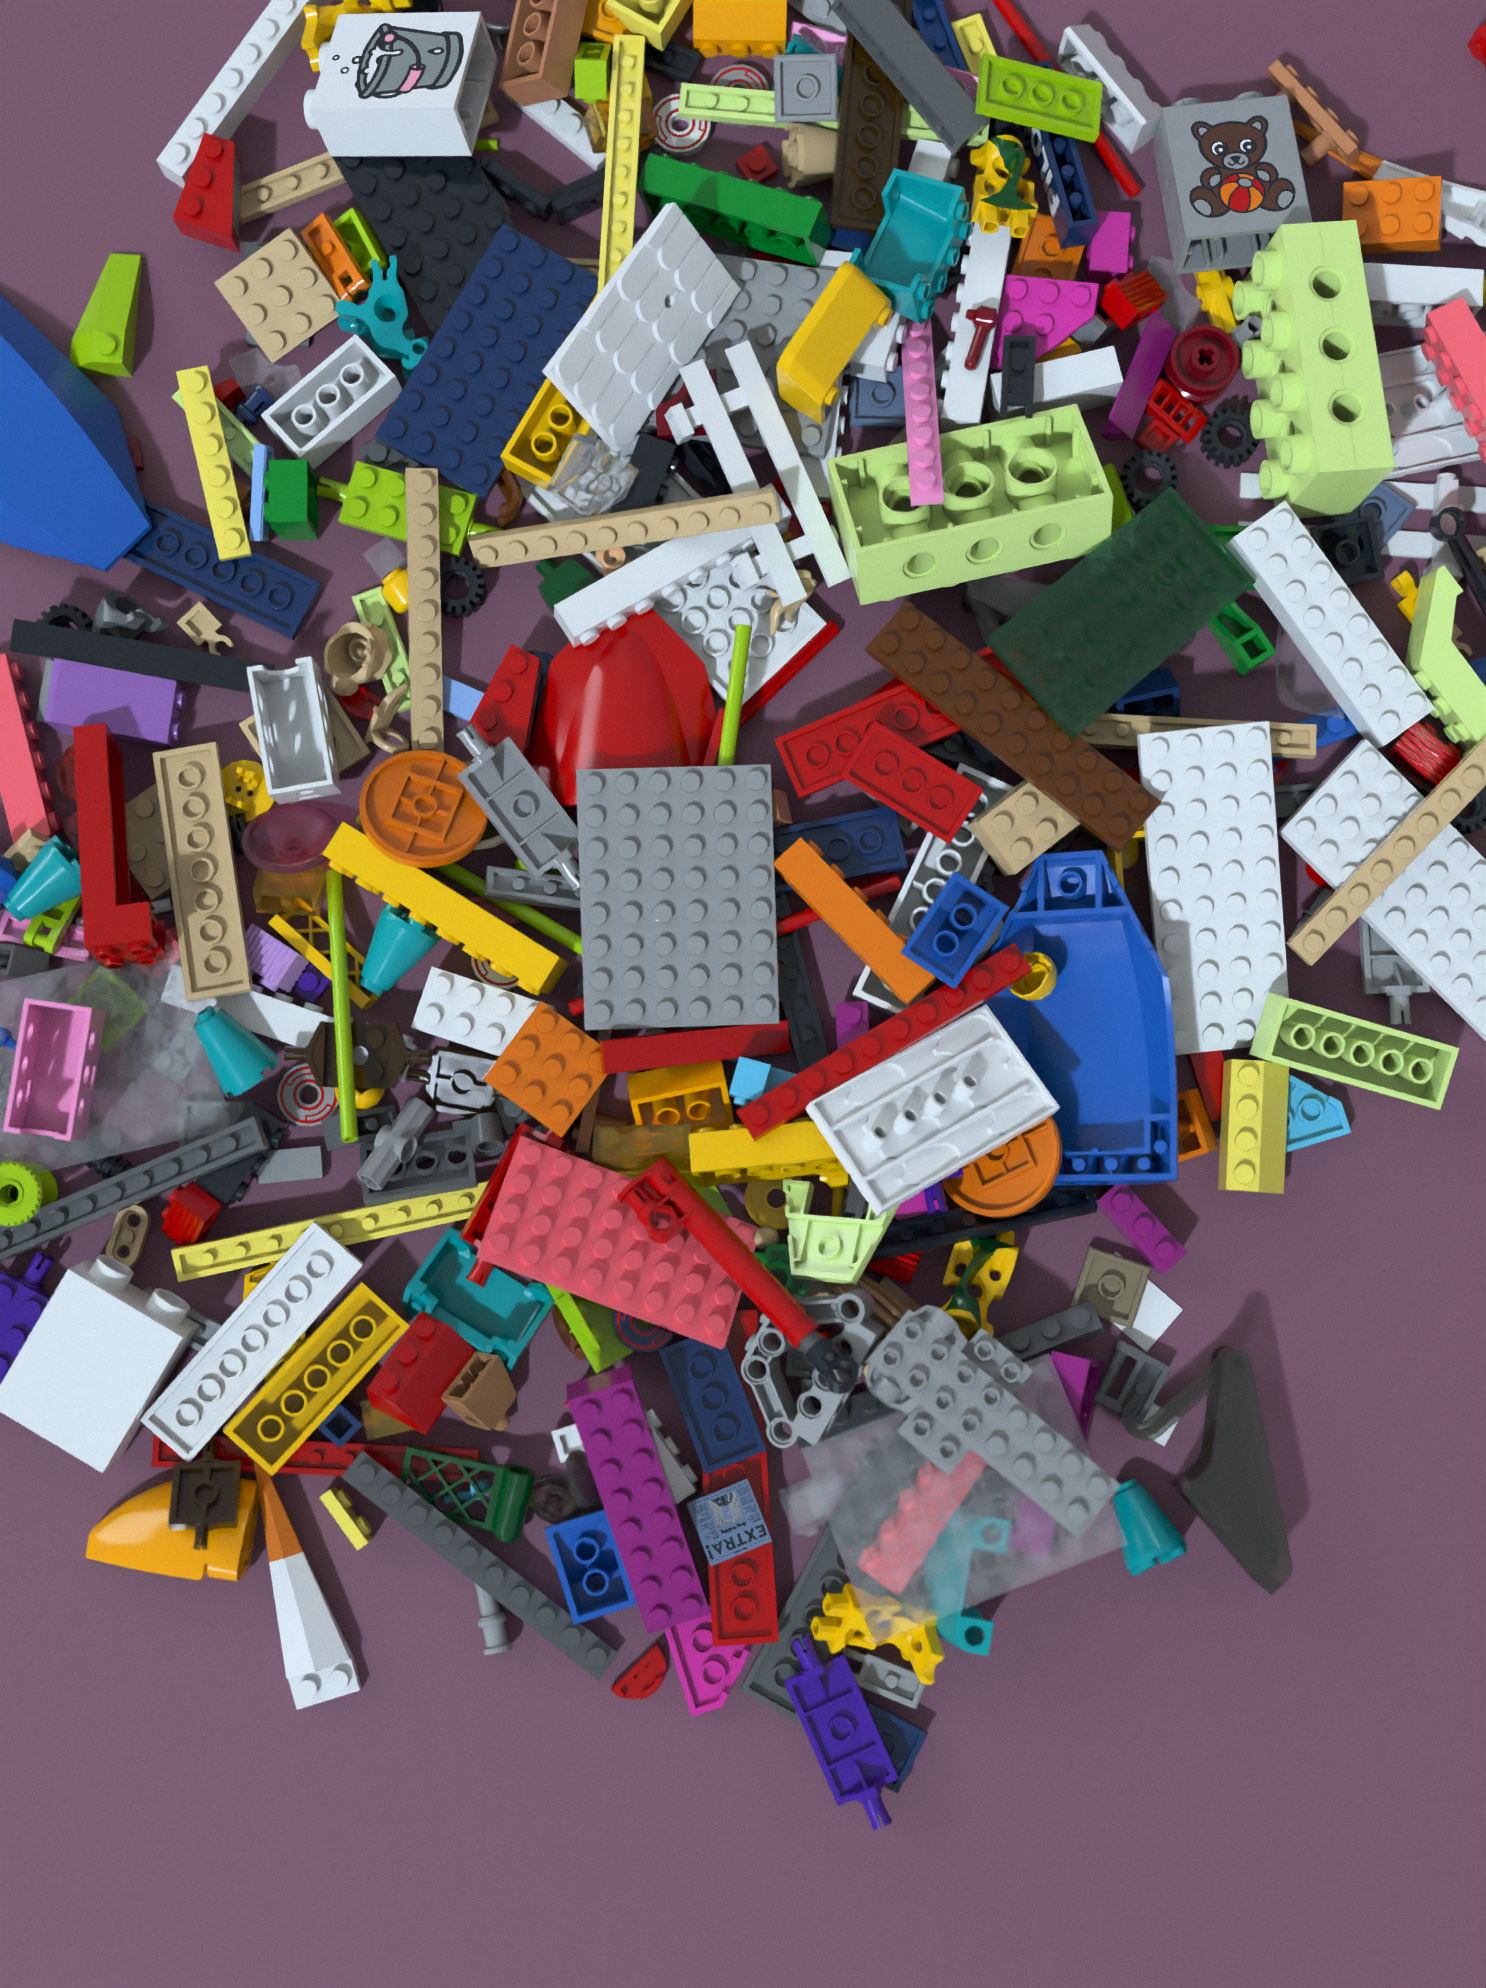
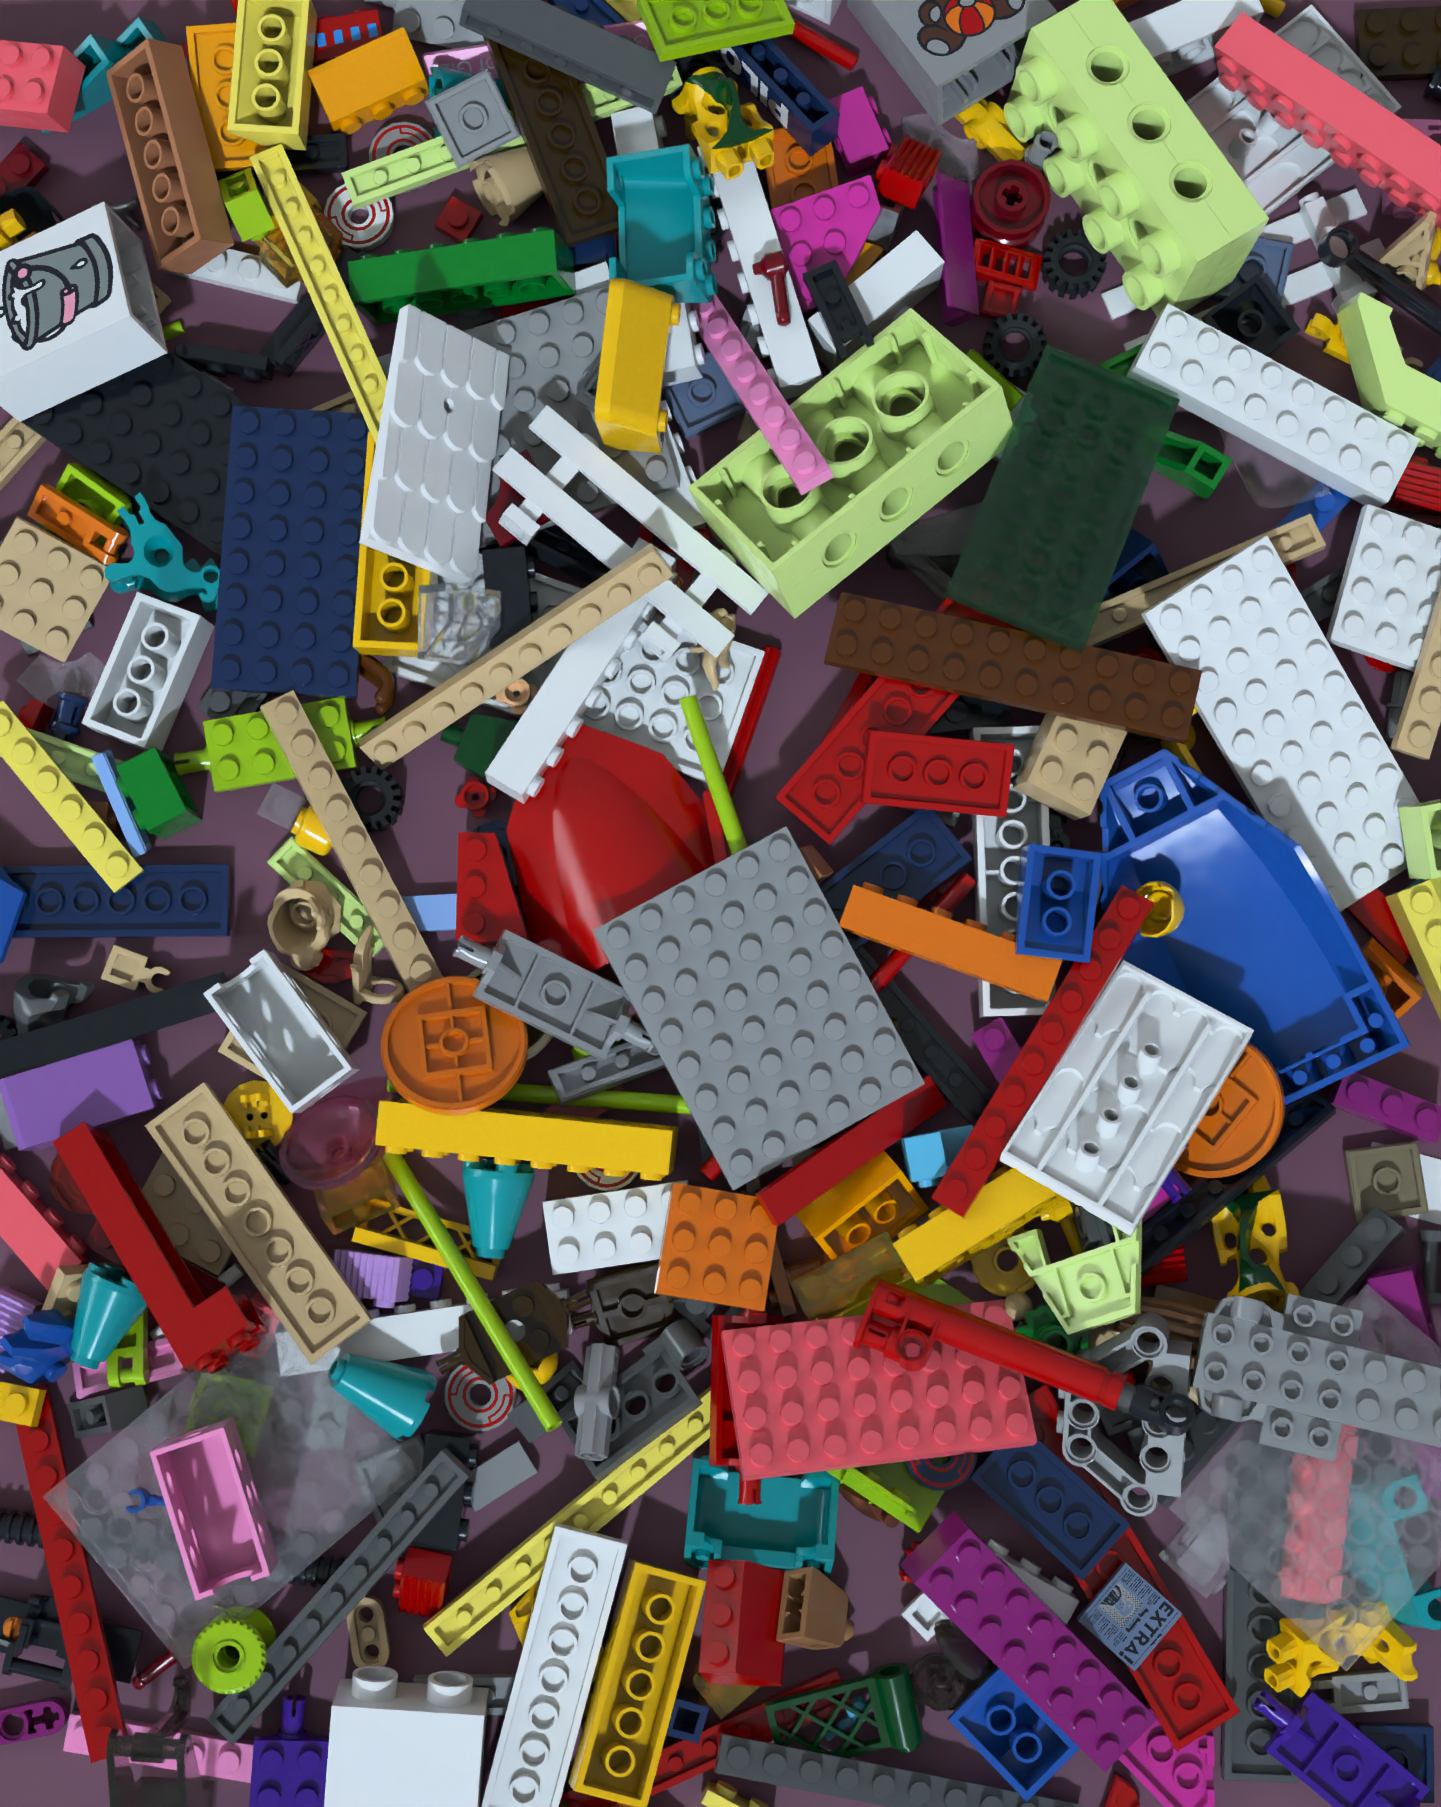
camera: 25 degrees left, 0 degrees up
none -> red plate [455,776,497,818]

